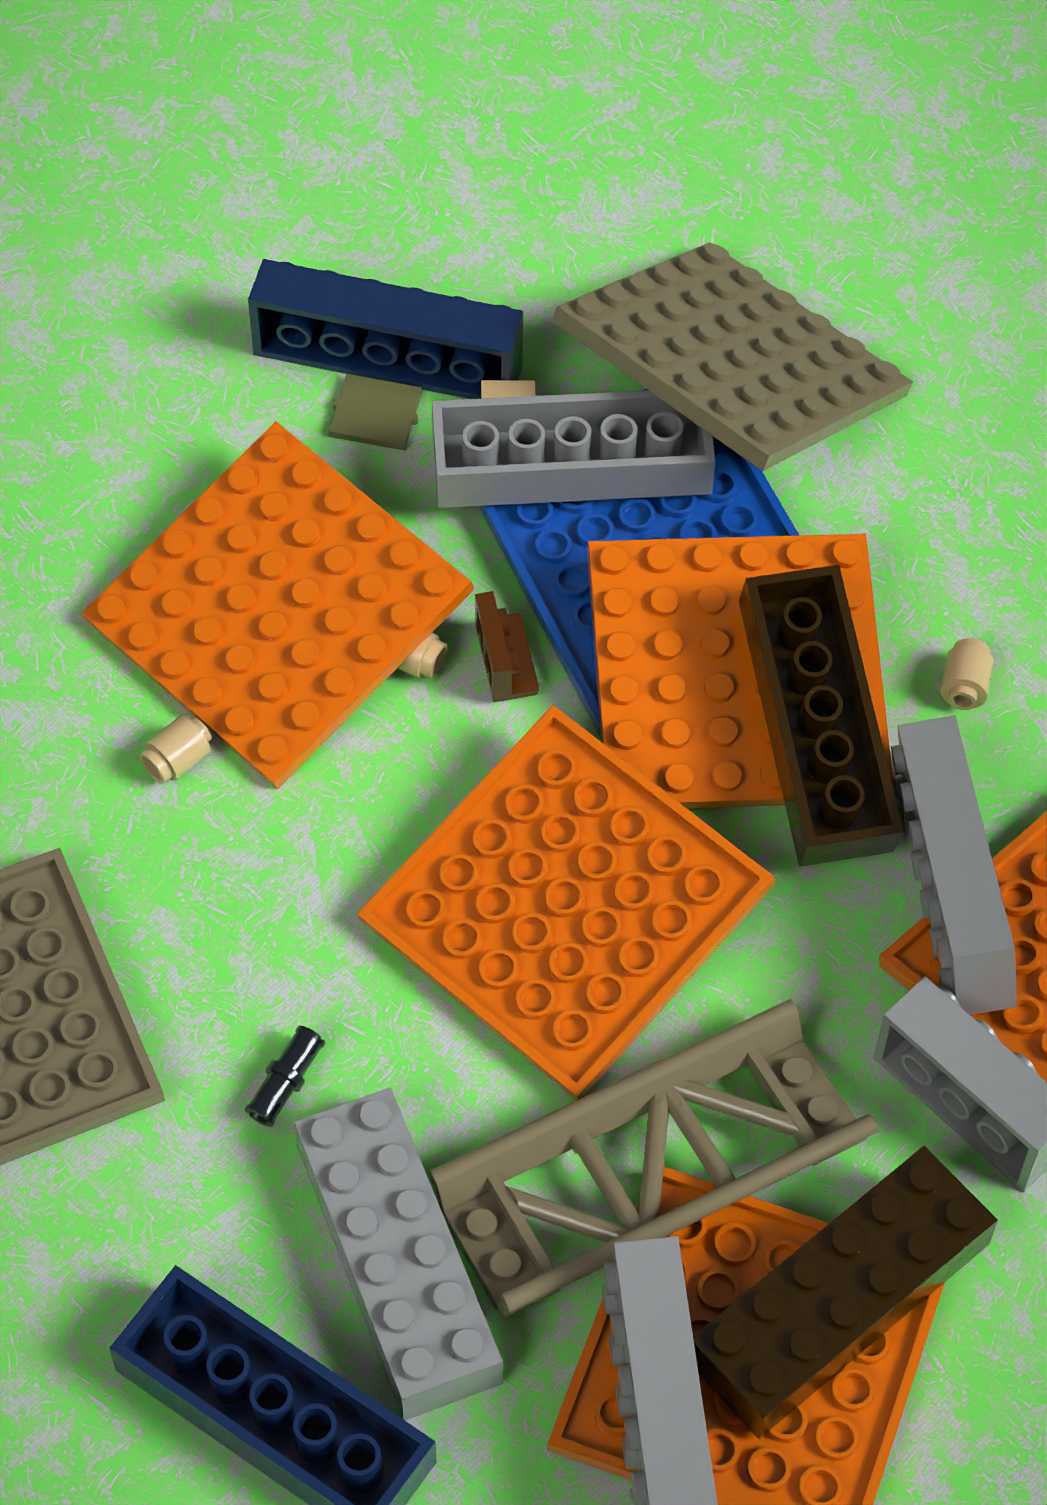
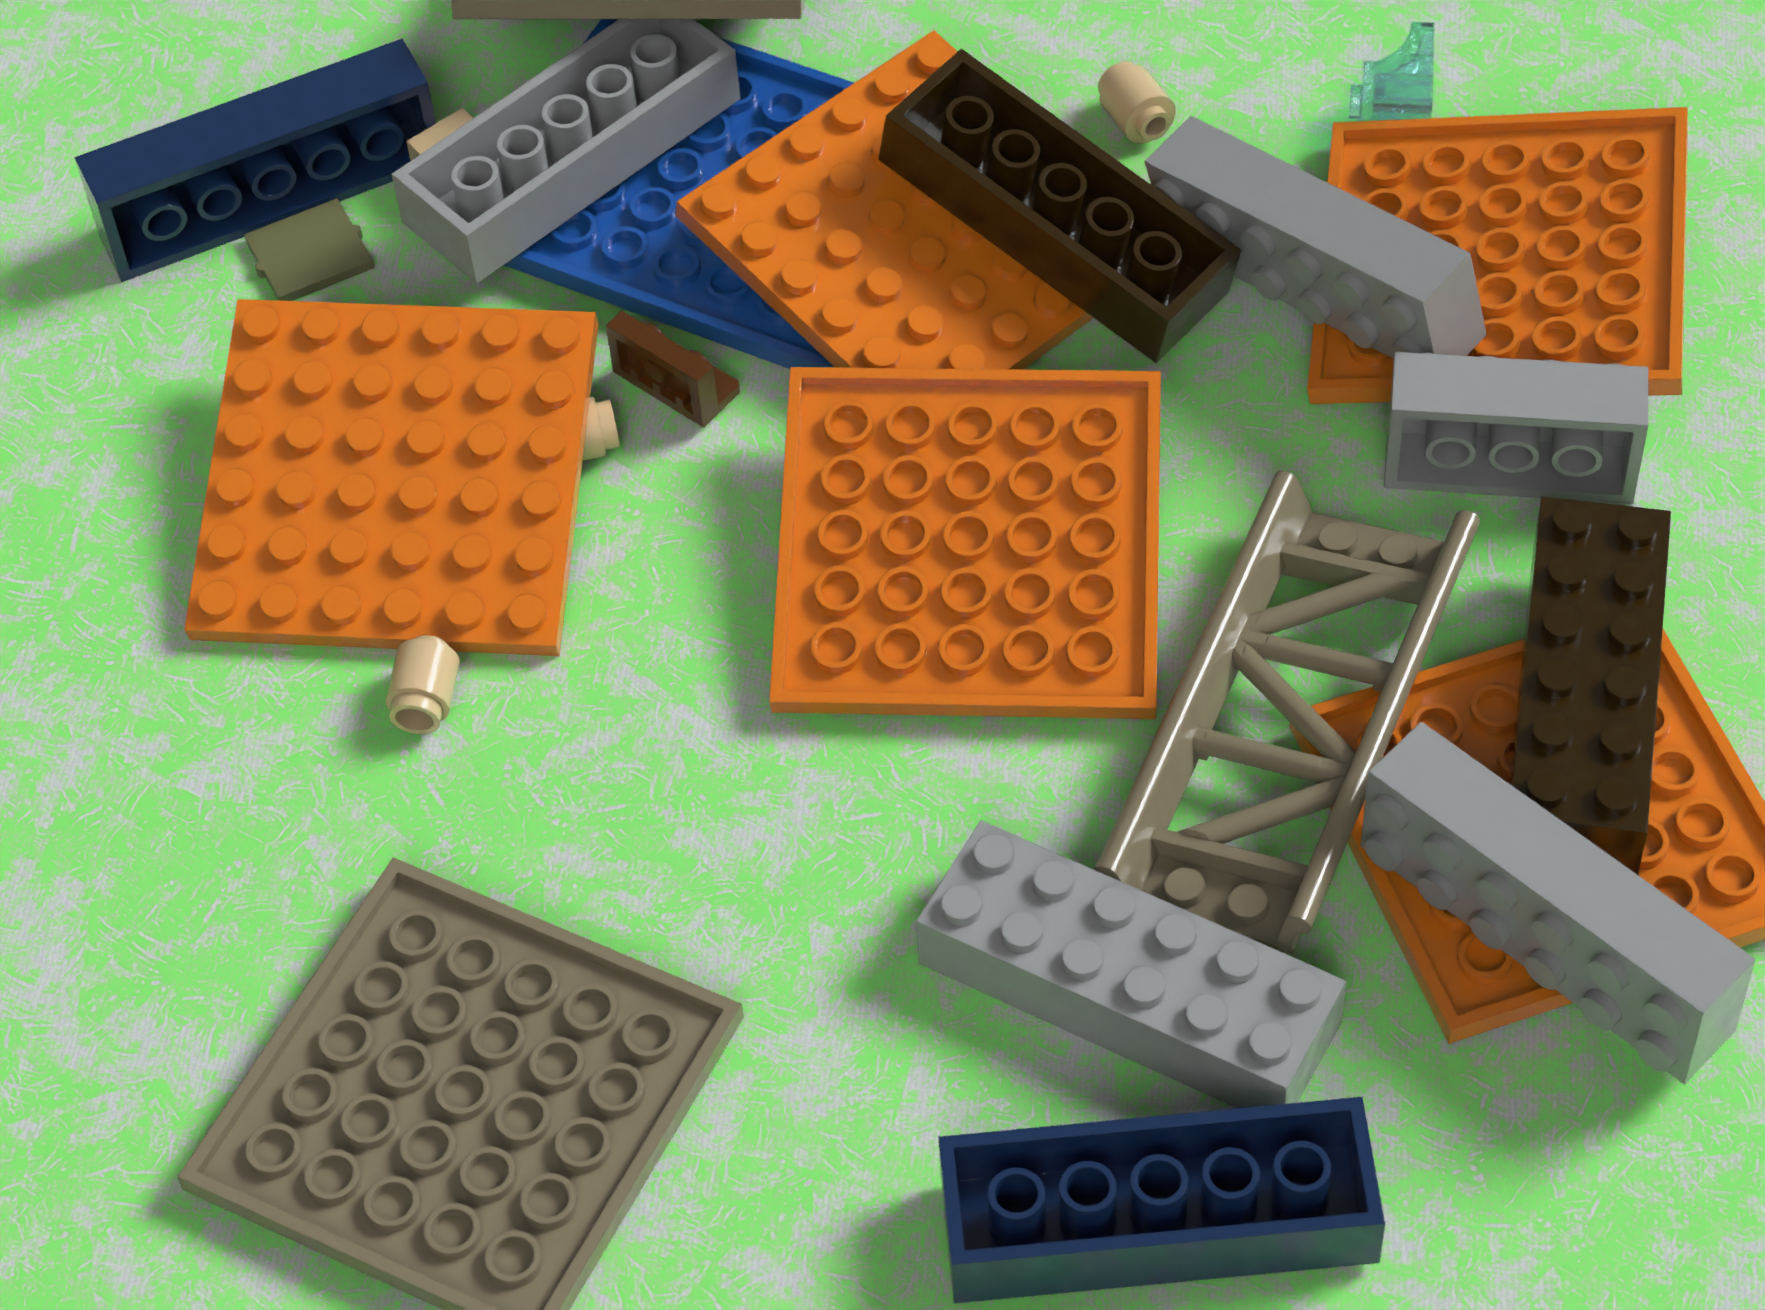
camera: 35 degrees left, 5 degrees down
black pin [245,1025,325,1127] -> none

